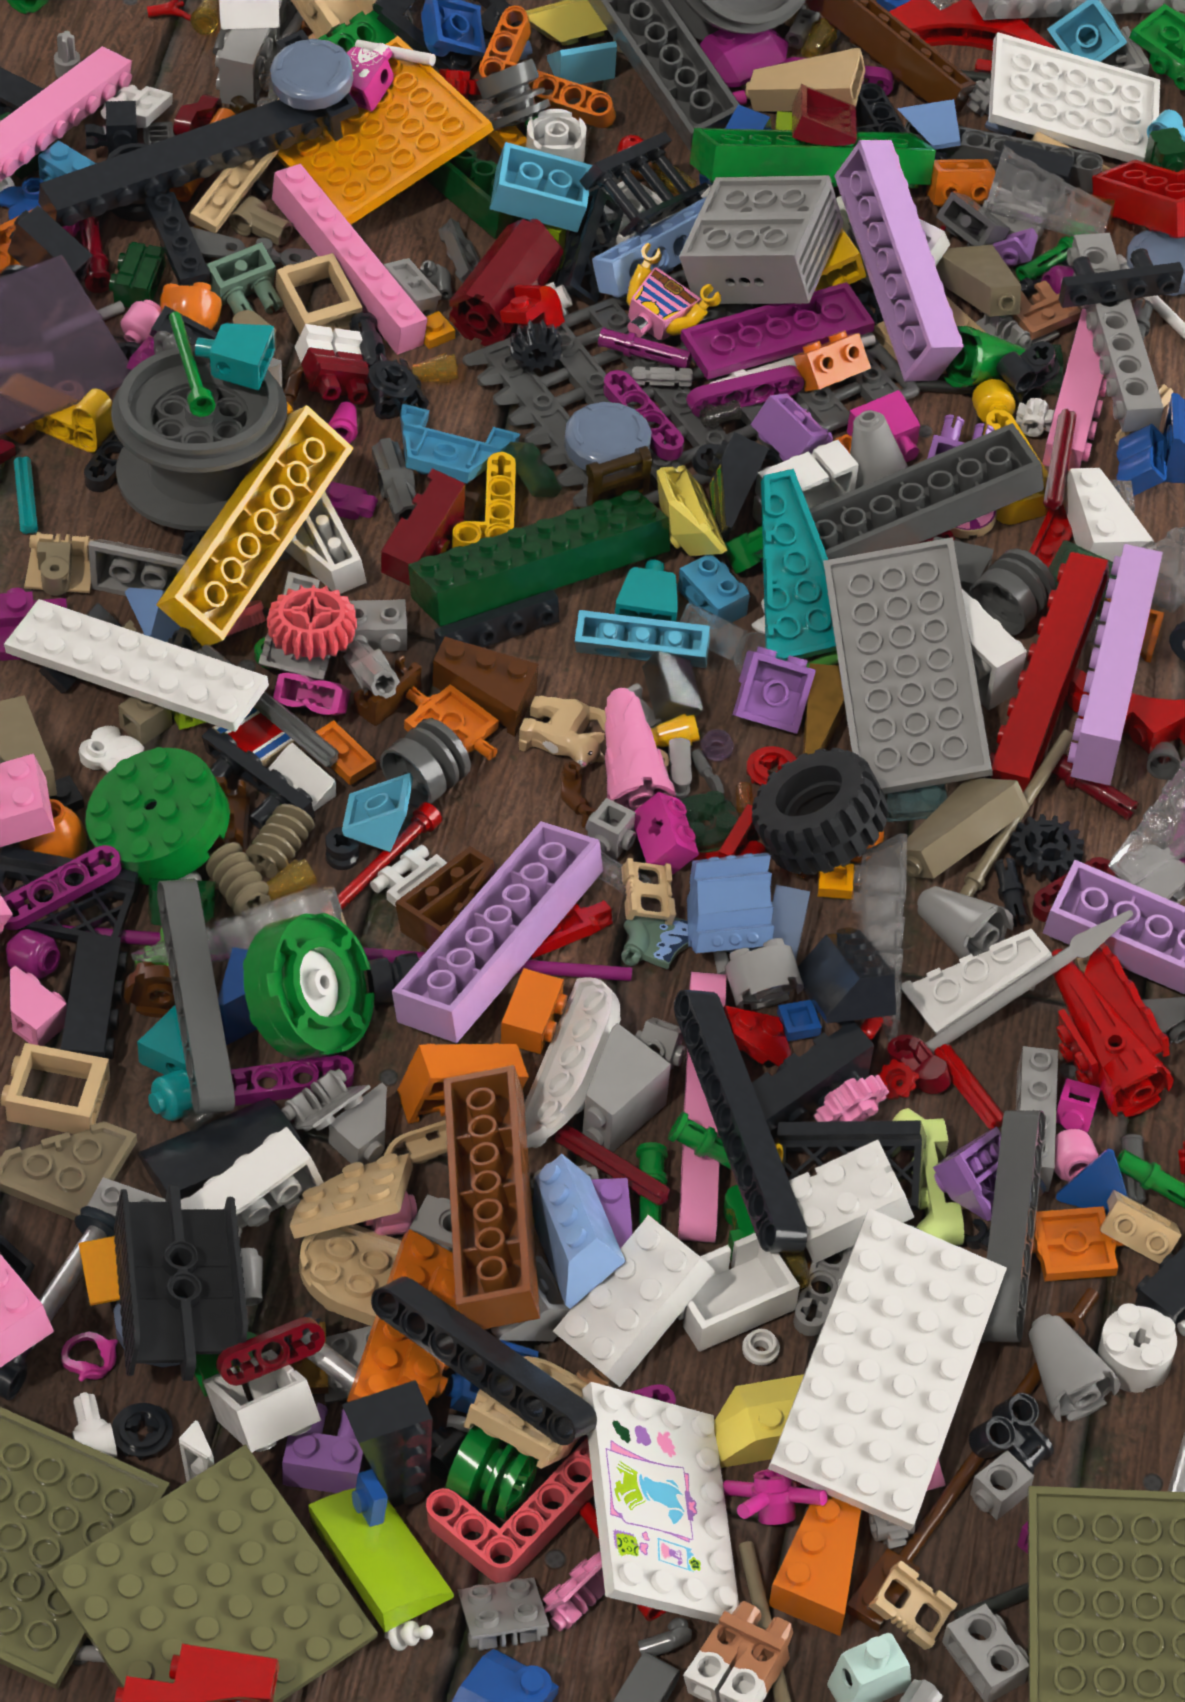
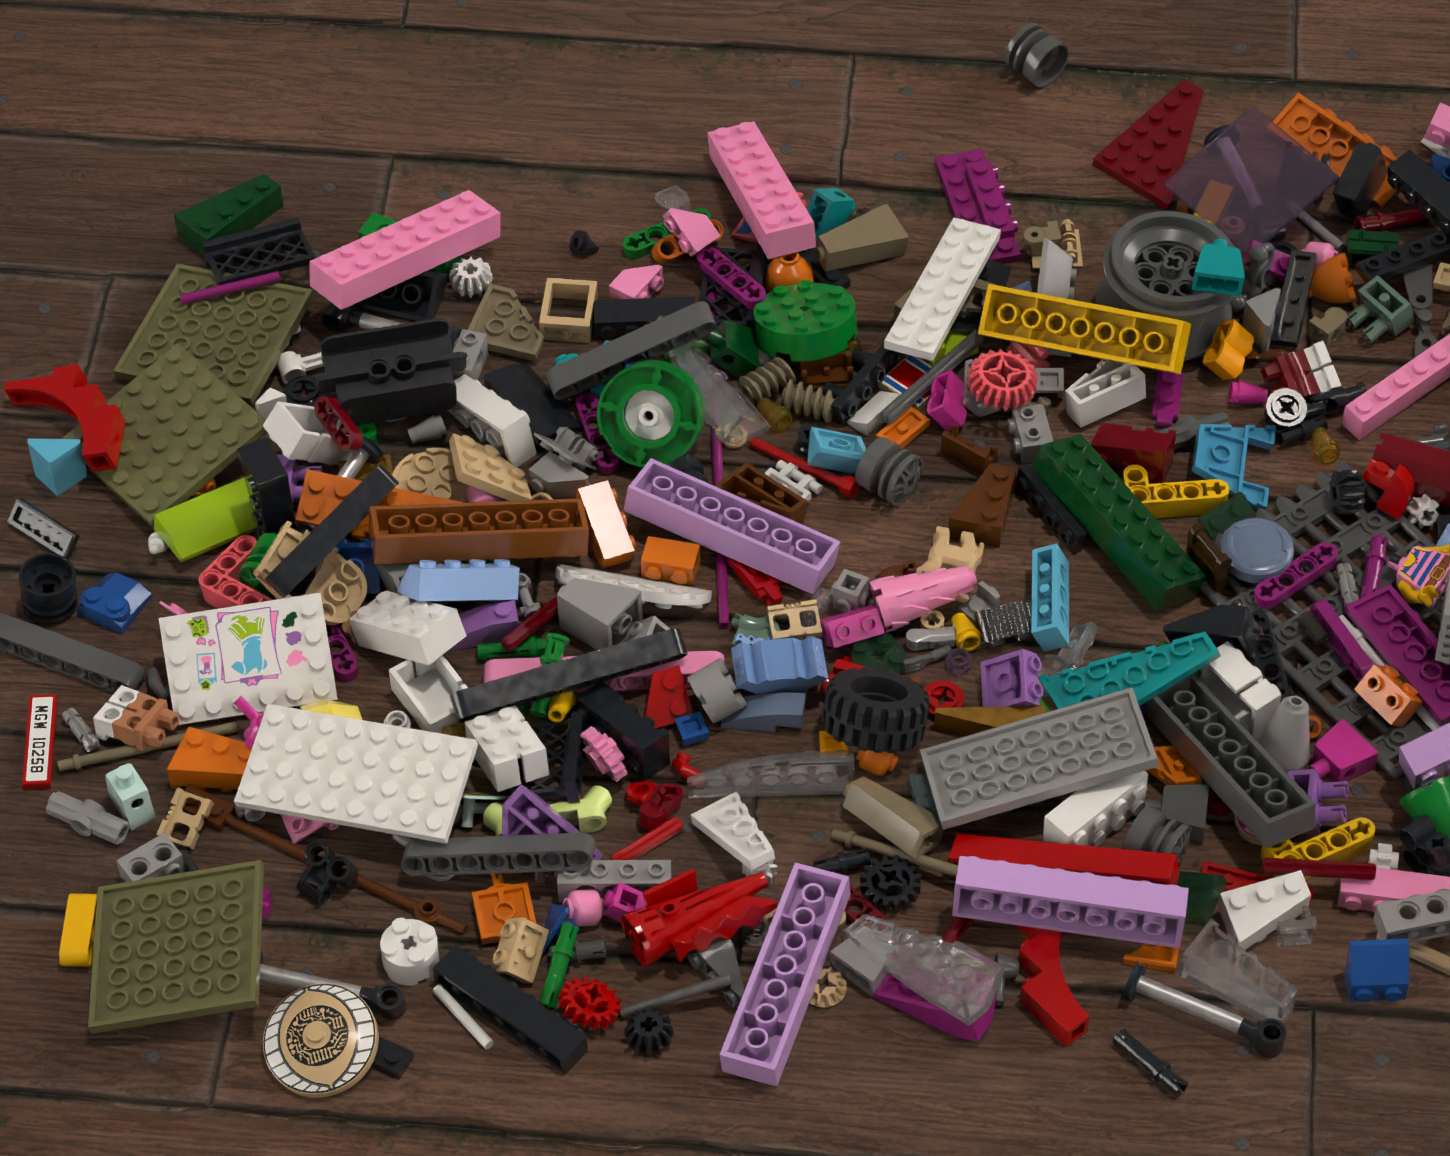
camera: 90 degrees right, 0 degrees up
magenta head [6,929,60,979] -> none
teal axle [14,456,38,535] -> none
white plate [78,726,144,773] -> none
green piece [169,311,216,417] -> none
tan window [275,253,363,335] -> none
light grey piece [343,640,400,699] -> none
blue plate [352,1469,388,1527] -> none
light grey hinge [384,258,442,317] -> none
orange plate [404,684,499,761] -> none
light orange plate [424,311,455,349] -> none
light grey hinge [458,1577,549,1651] -> none
teal torso [615,560,678,622] -> none
light yellow wedge [656,465,727,556] -> none
dark azure brick [678,555,750,631] -> none
medium lavender brick [750,393,833,461] -> none
black slope [798,927,896,1023] -> none
light grey cone [917,886,1014,959] -> none
light grey piece [925,910,1133,1054] -> none
light grey brick [970,1450,1034,1520] -> none
yellow head [972,379,1016,423] -> none
light grey cone [1028,1314,1121,1421] -> none
blue brick [1116,424,1167,496] -> none

